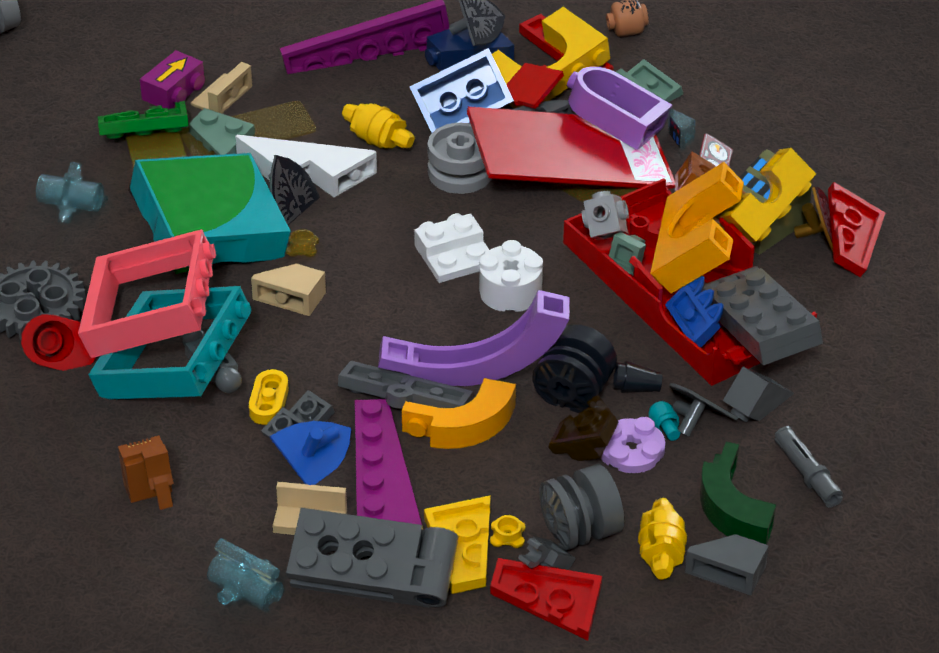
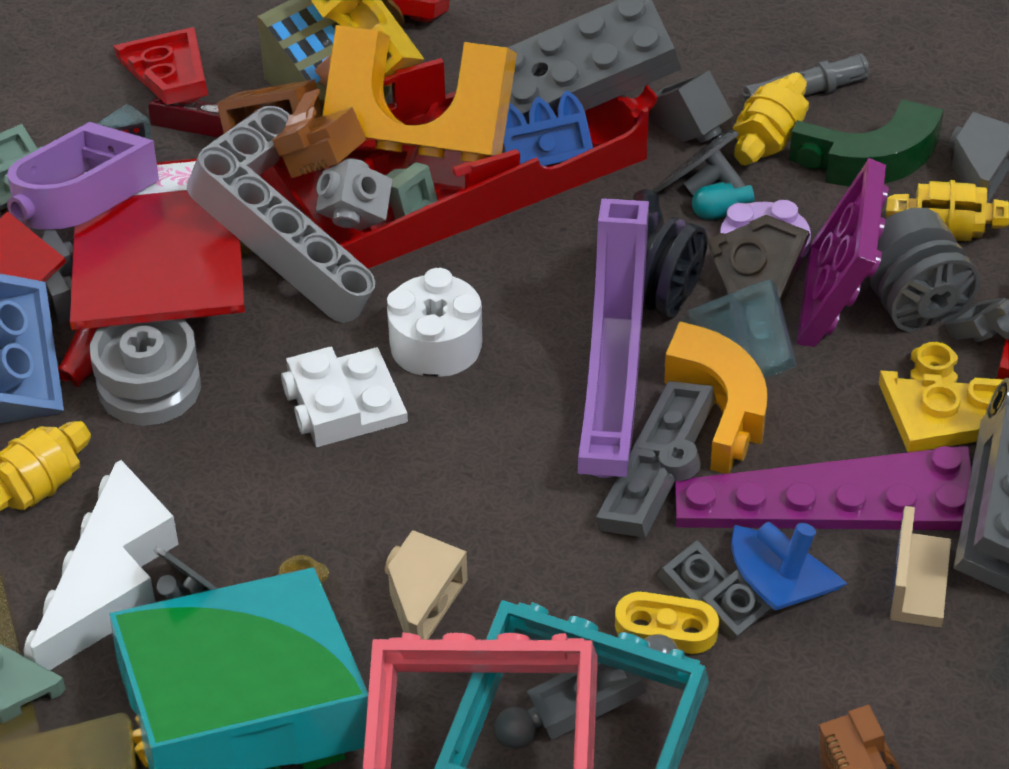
camera: 85 degrees left, 5 degrees up
none -> red wing [113,27,209,105]
none -> light grey beam [186,106,375,323]
none -> dark orange piece [272,89,367,178]
none -> clear light blue wing [688,279,797,378]
none -> yellow piece [733,72,809,166]
none -> magenta plate [796,158,889,347]

